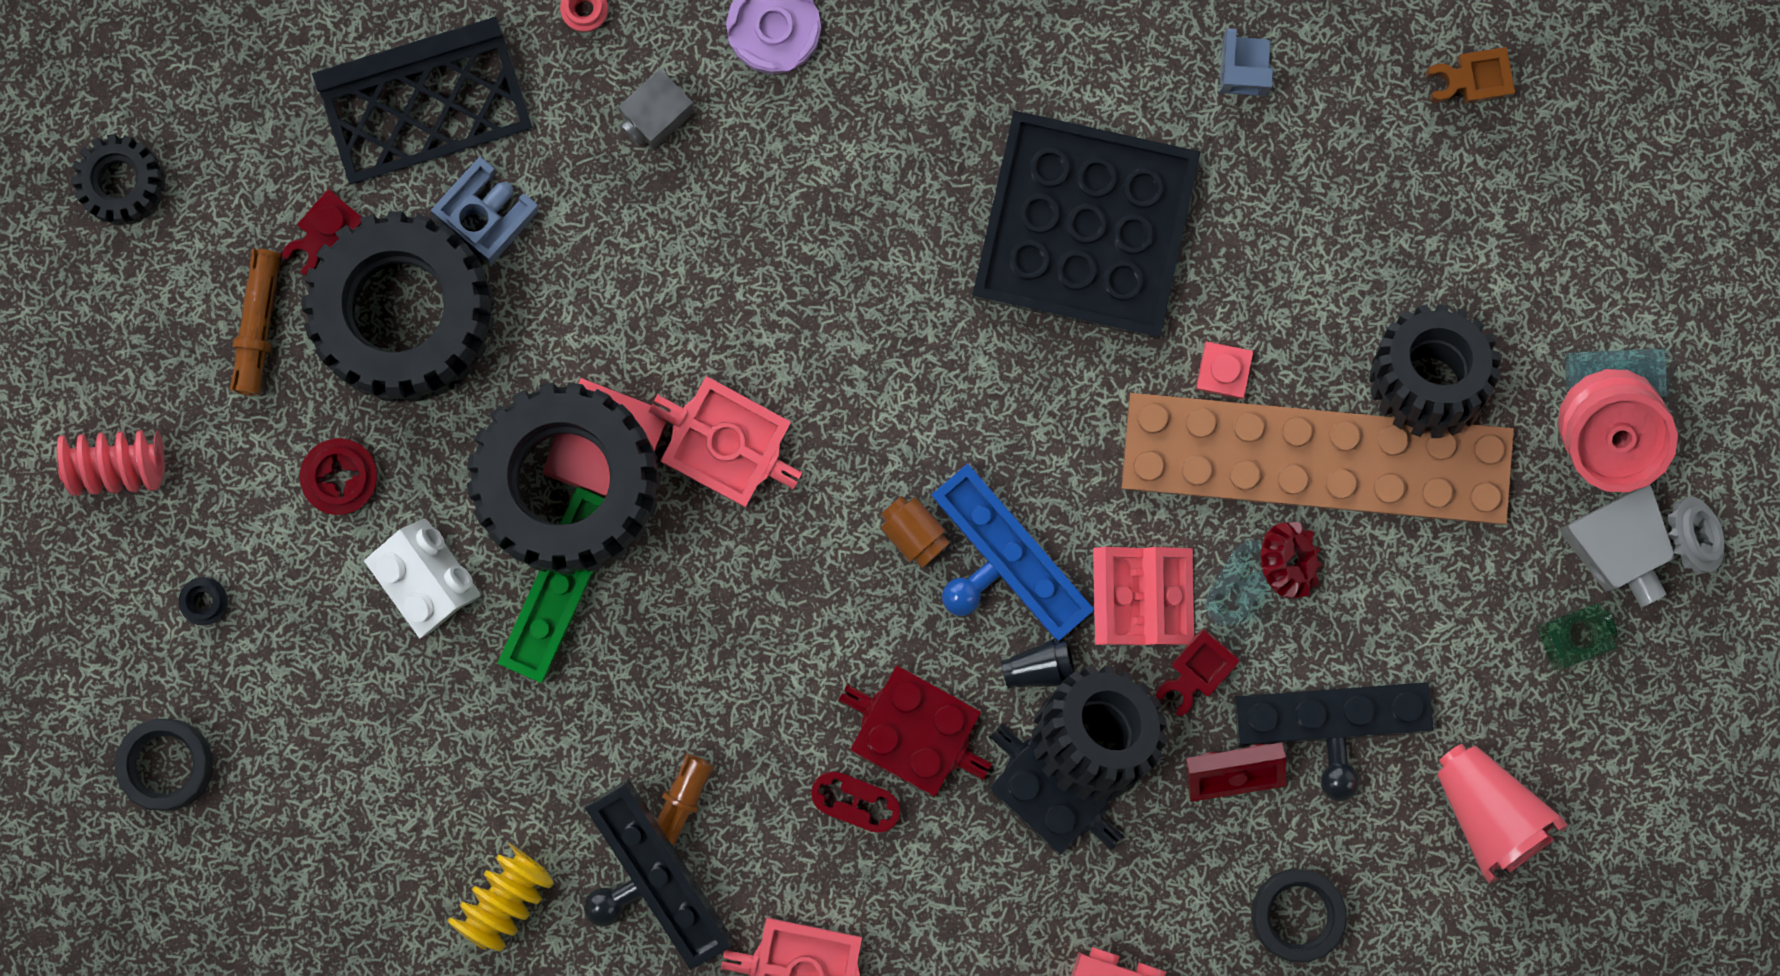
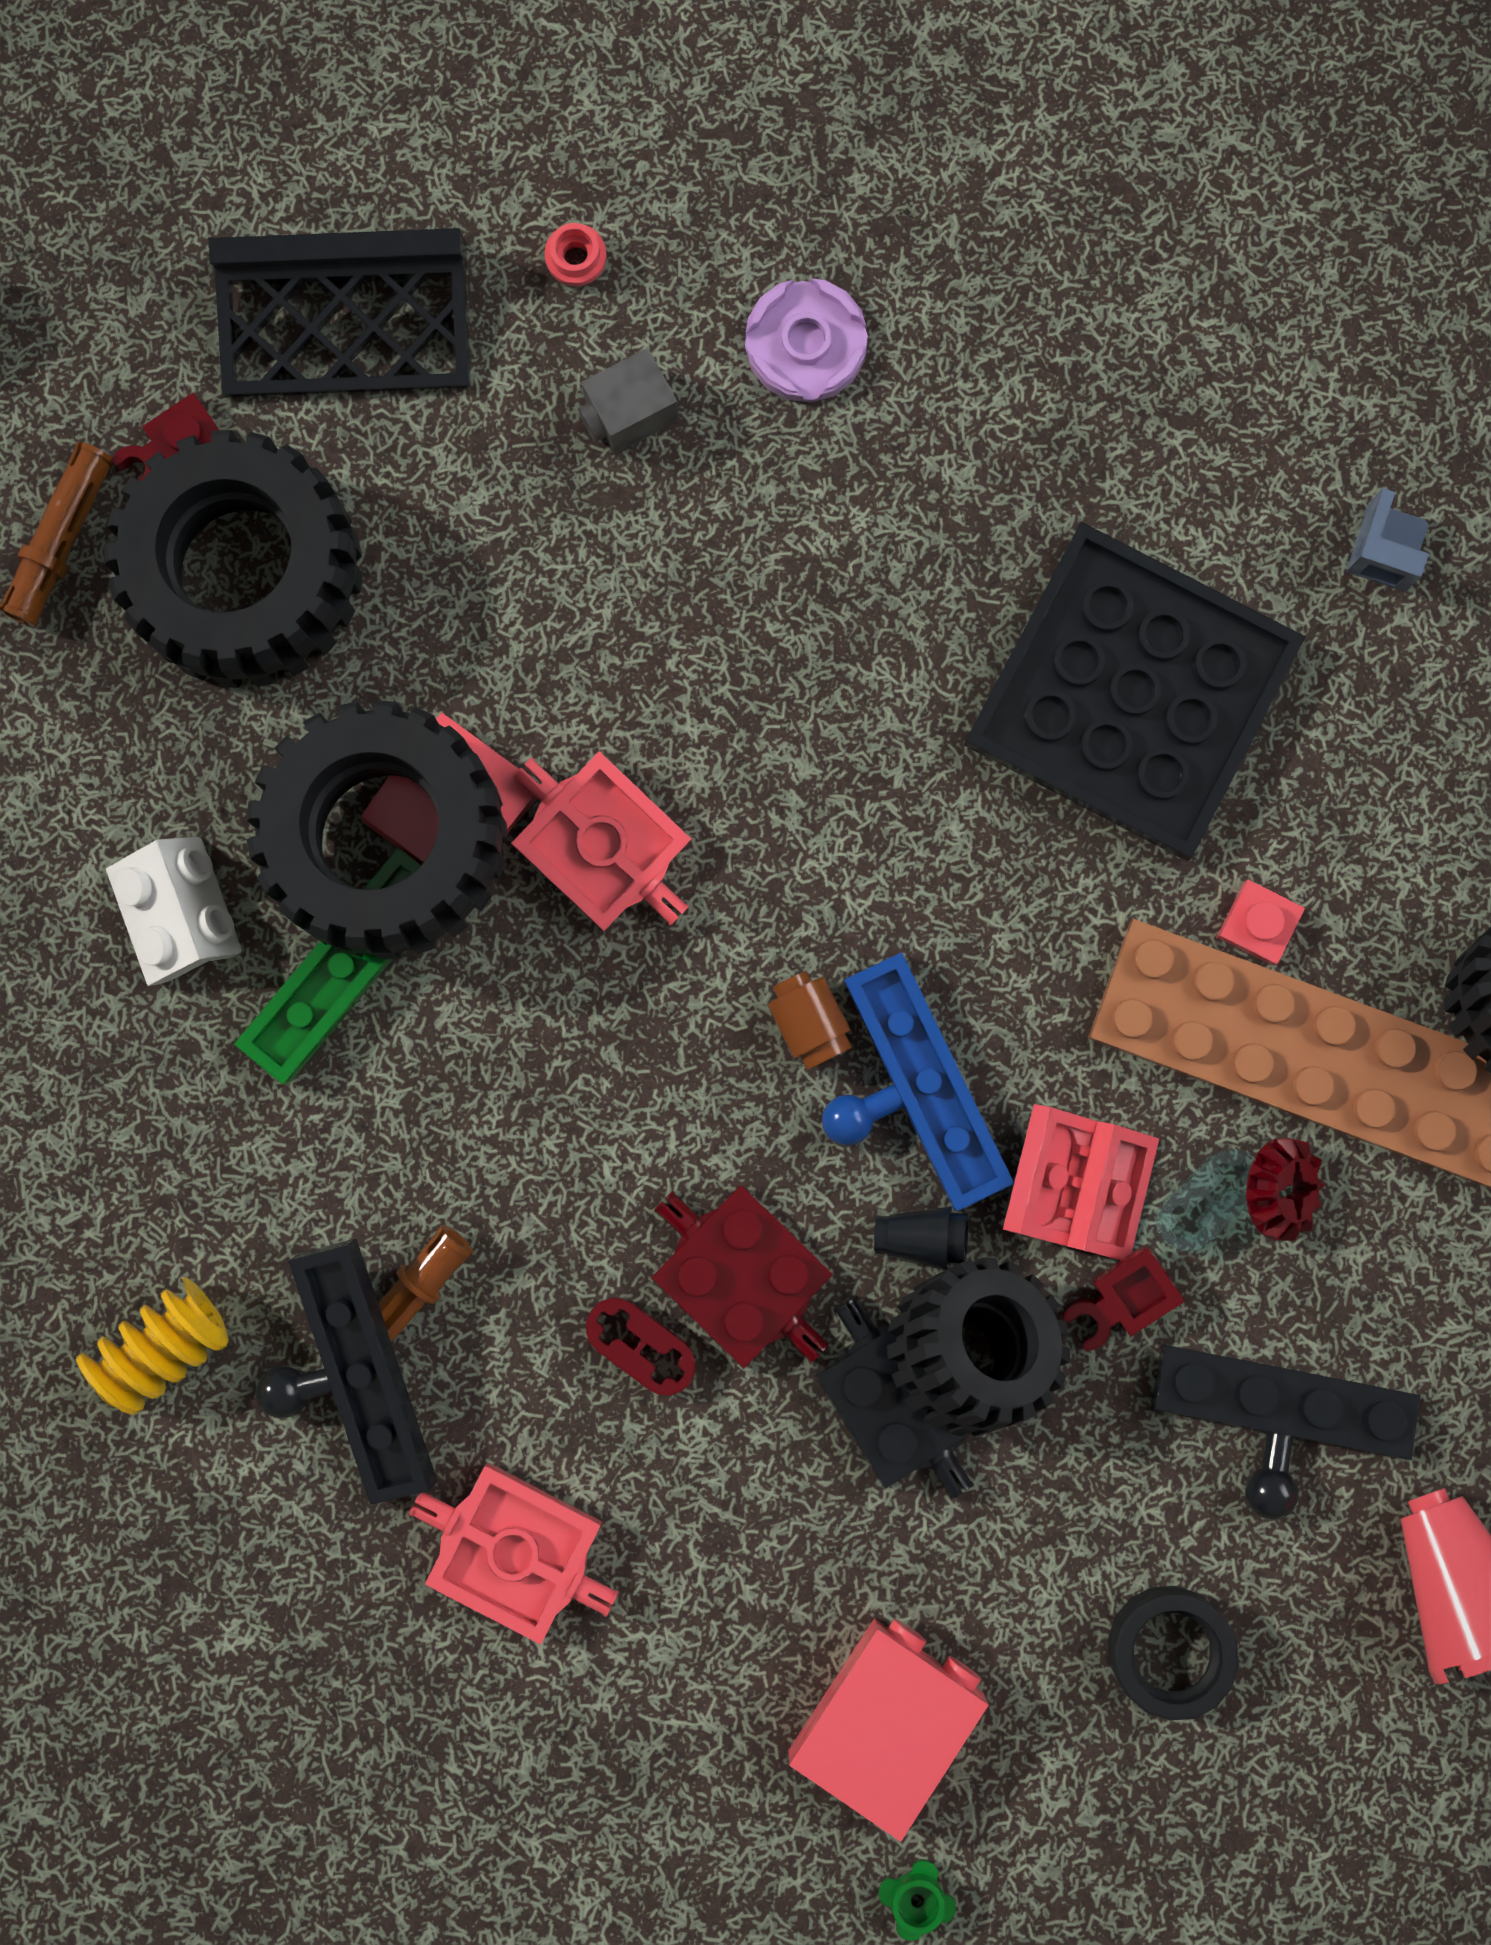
camera: 20 degrees right, 0 degrees up
dark red gear [300,438,378,515] -> none
sand blue brick [430,157,539,267] -> none
dark red plate [1186,742,1286,802] -> none

